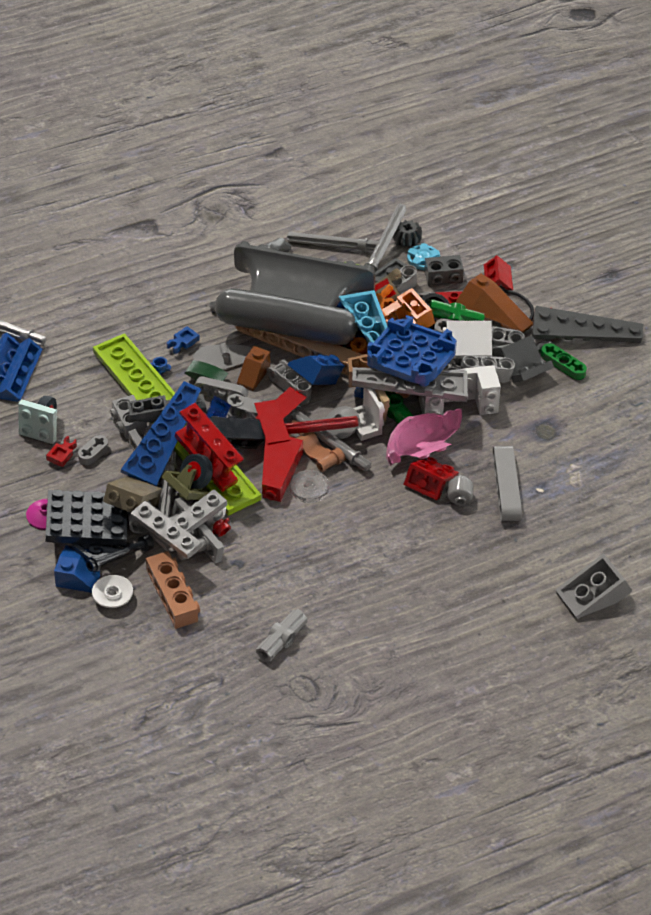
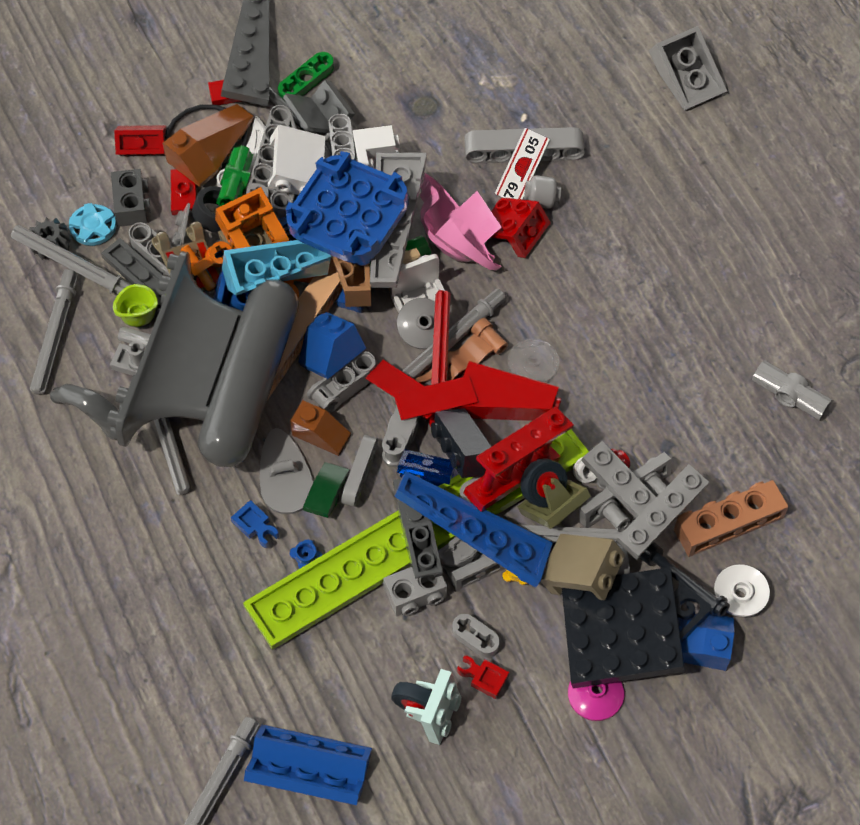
camera: 90 degrees left, 15 degrees up
none -> white sticker [495,128,550,199]

